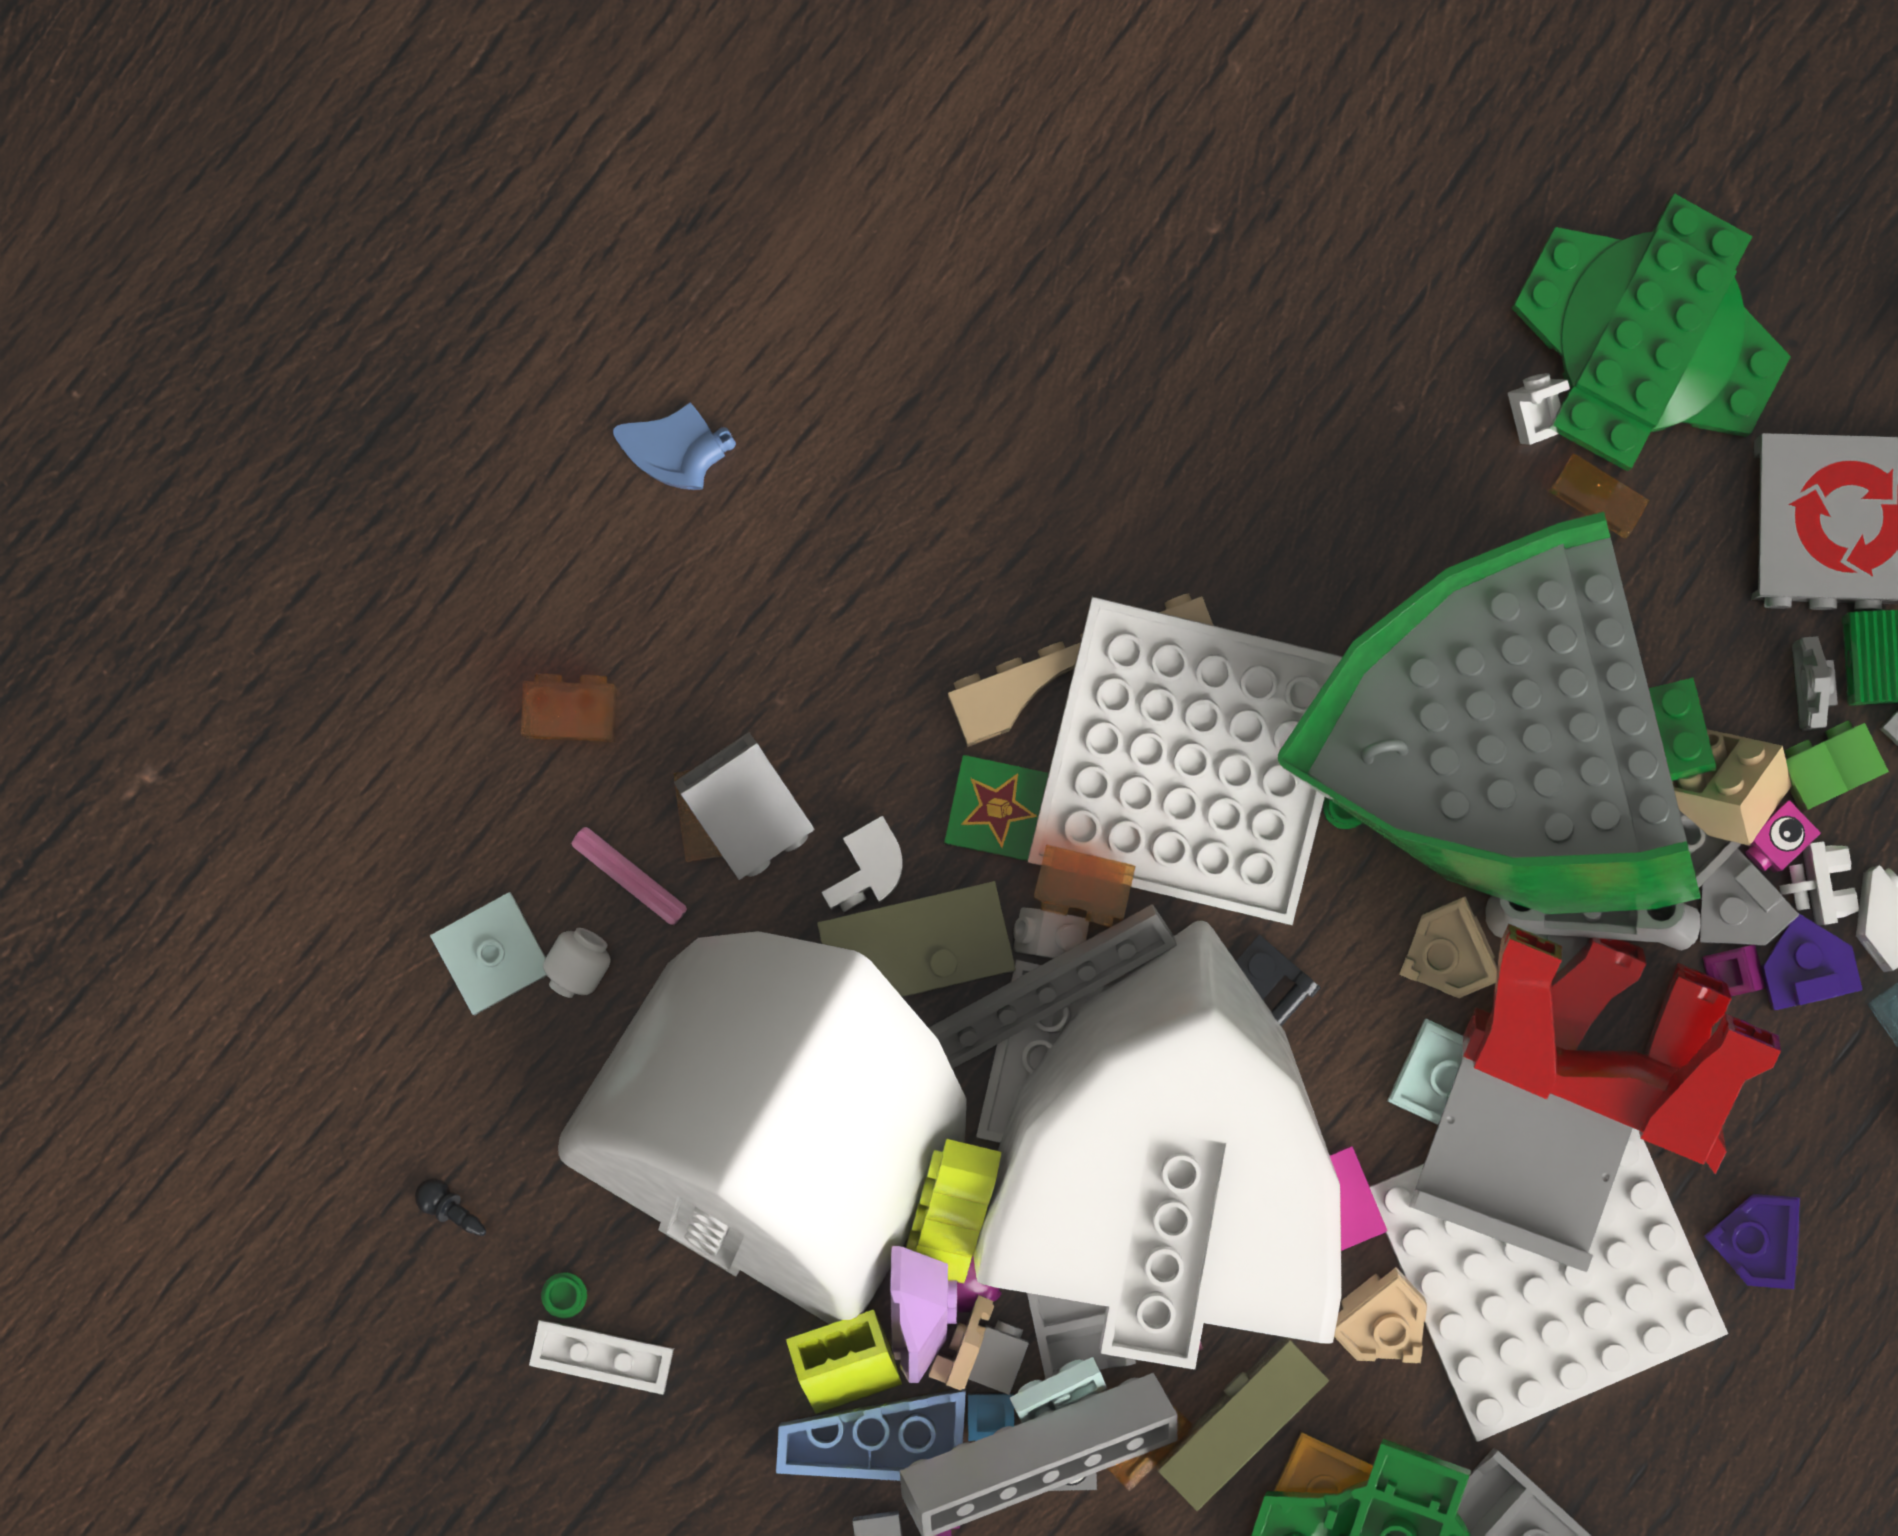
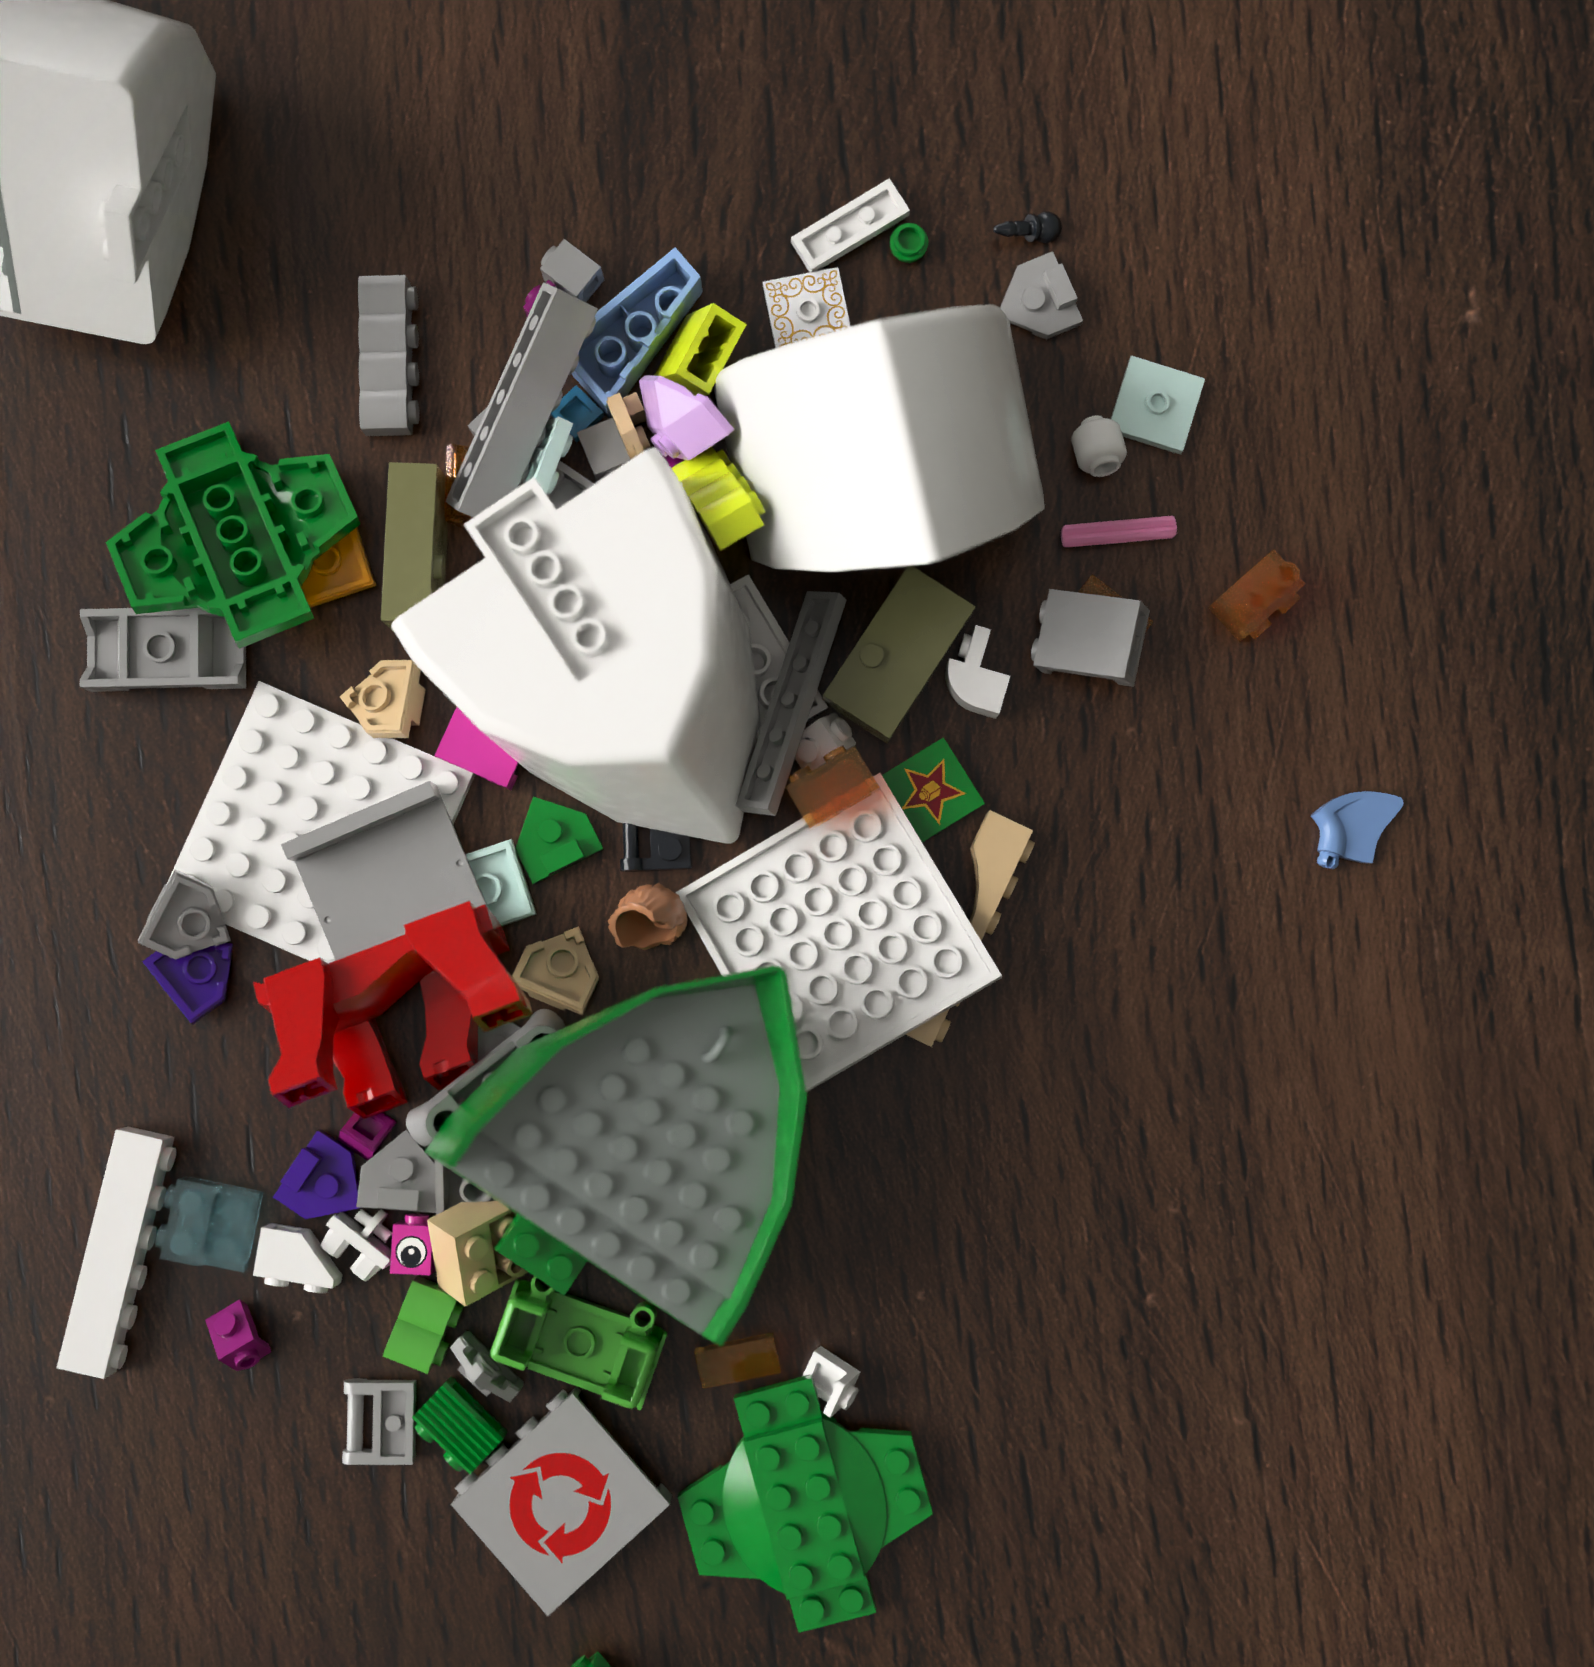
camera: 135 degrees right, 0 degrees up
none -> light grey plate [138,869,231,960]
none -> bright green container [489,1276,668,1411]
none -> green plate [515,796,604,885]
none -> nougat hair [608,883,687,950]
none -> white plate [763,267,850,348]
none -> light grey plate [1000,251,1083,339]

